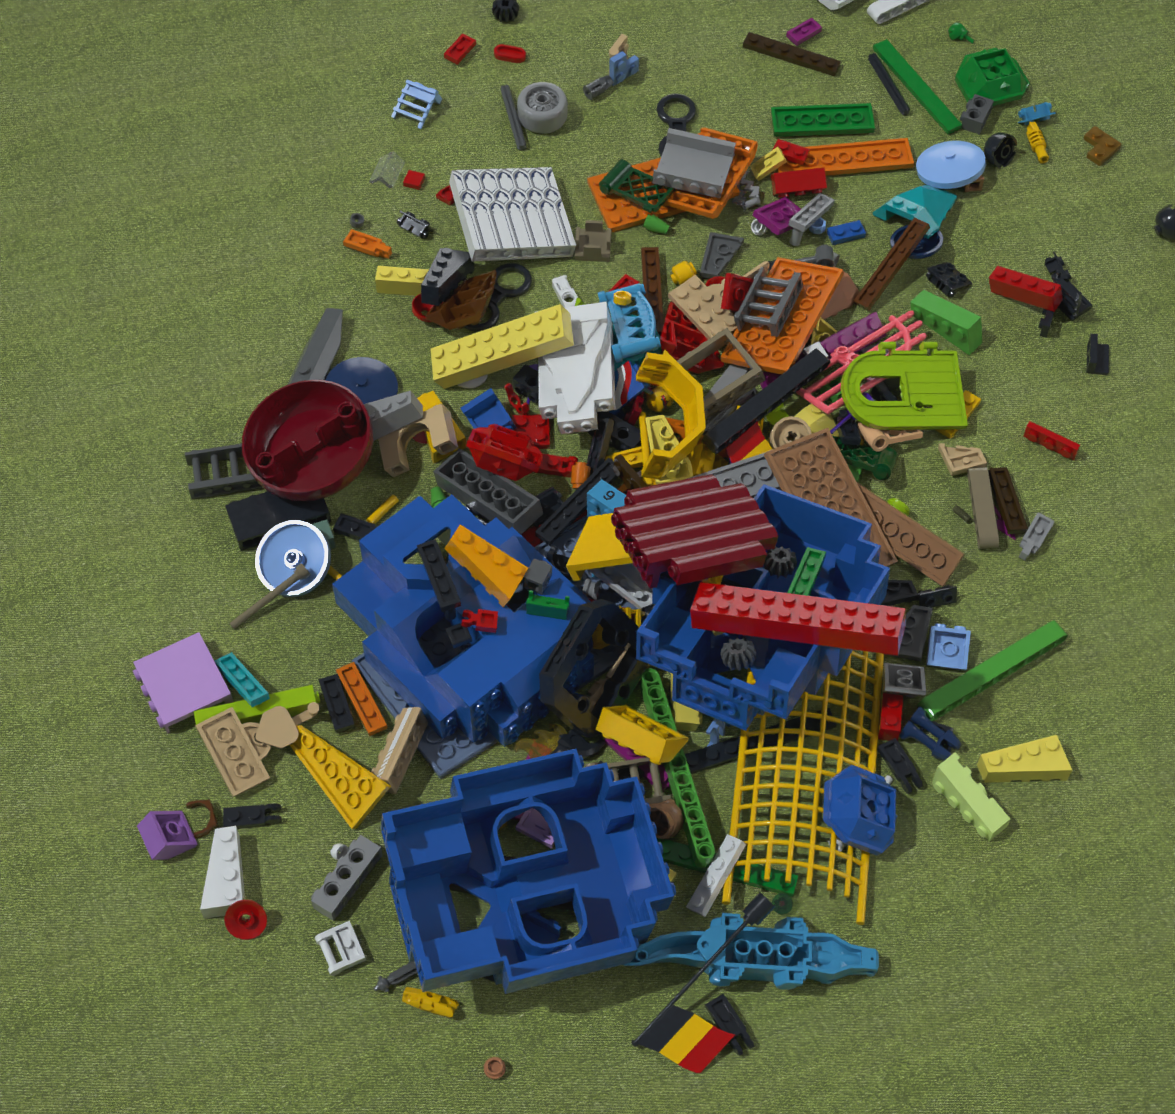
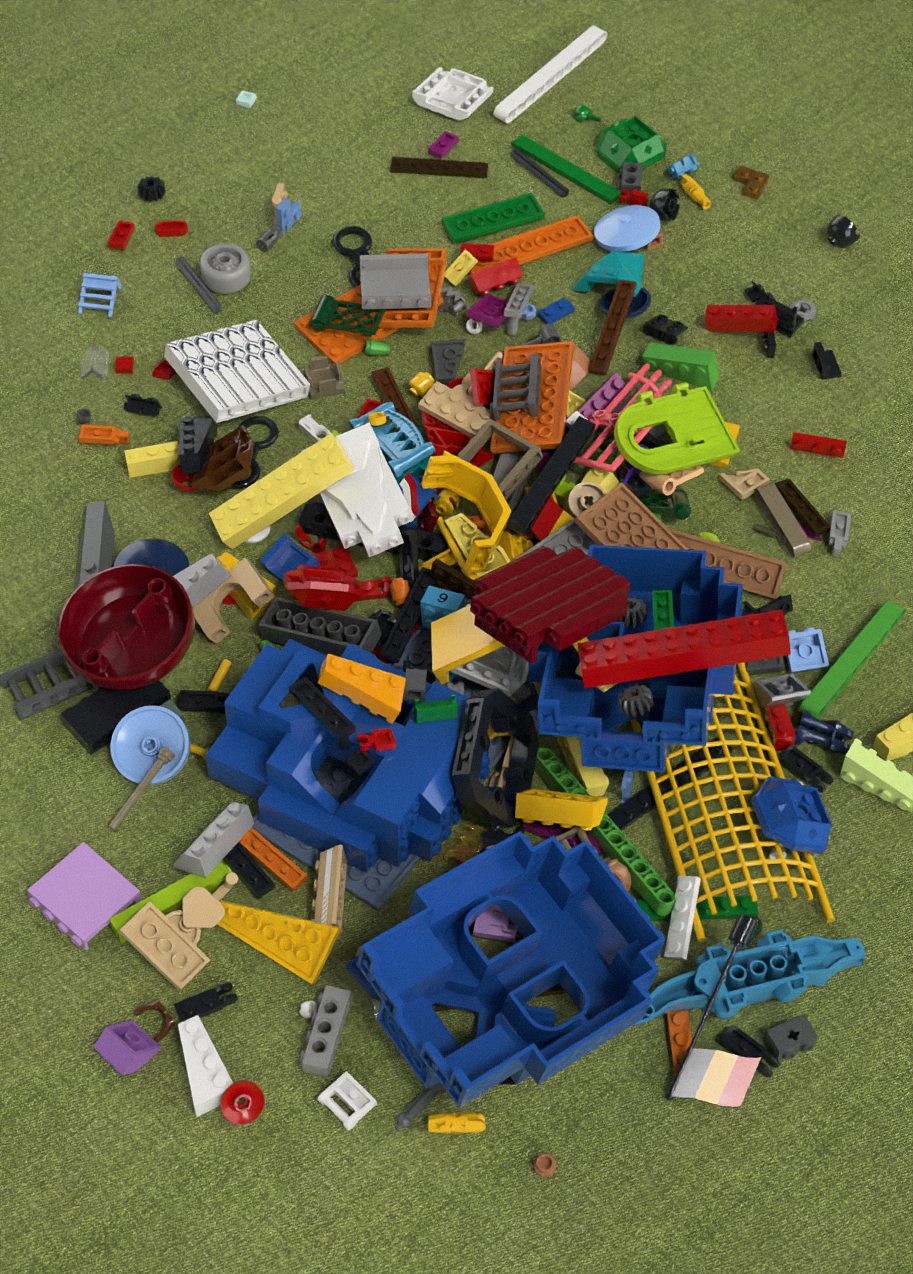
camera: 20 degrees left, 5 degrees down
teal plate [214,652,270,707] -> none
none -> light grey slope [173,801,254,877]
none -> red plate [618,189,649,207]
none -> orange plate [666,1010,692,1075]
none -> dark grey brick [764,1014,818,1061]
none -> light grey gear [789,300,816,322]

